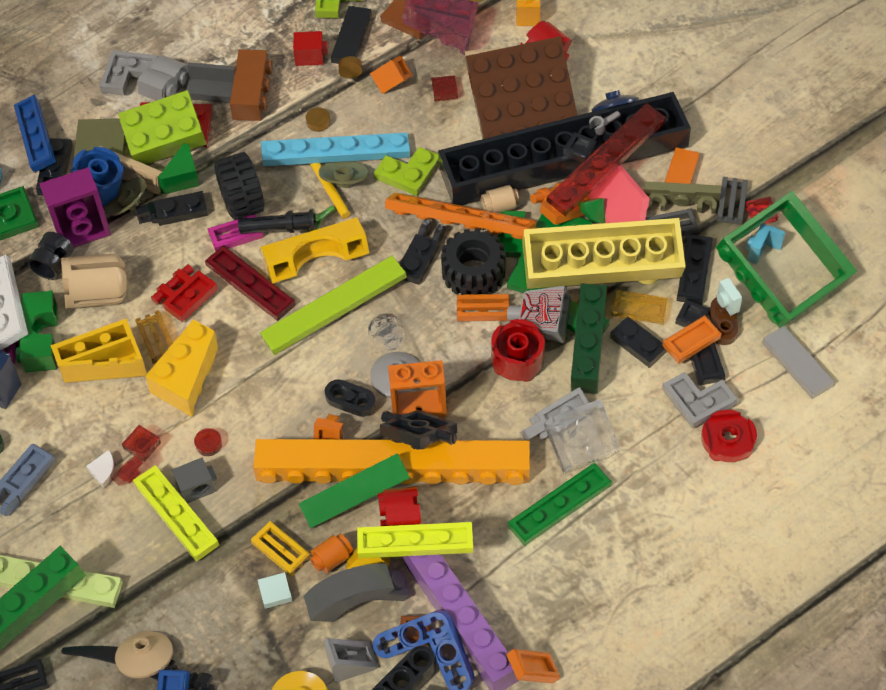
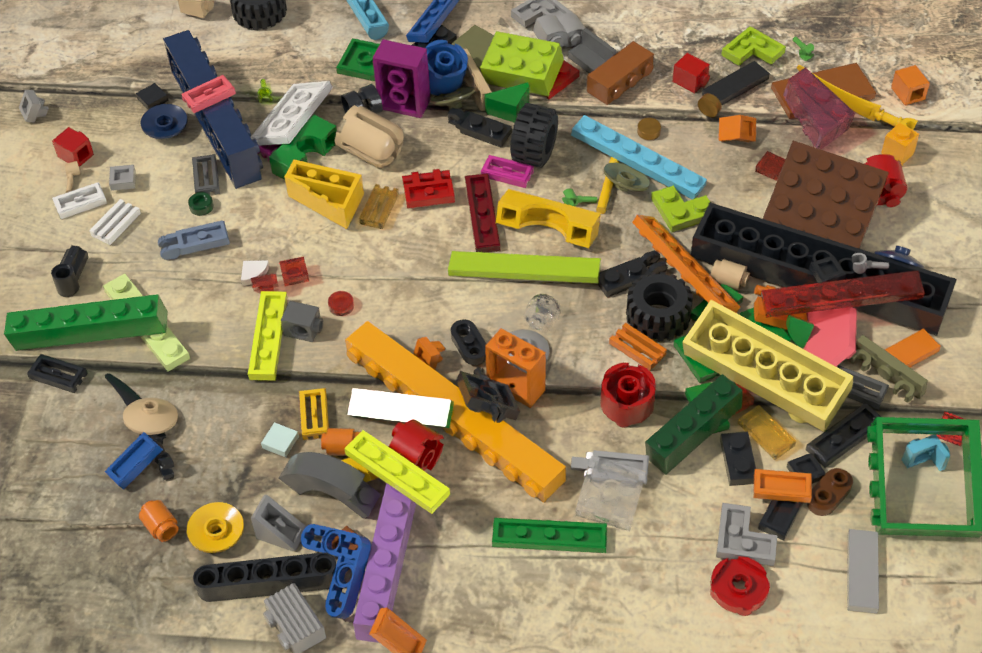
camera: 40 degrees right, 5 degrees down
yellow wedge [145,319,219,417] -> none
black pin [238,209,316,234] -> none
light grey torso [507,286,571,343] -> none
light aqua plate [716,278,742,316] -> none
dark grey tile [717,177,748,225] -> none

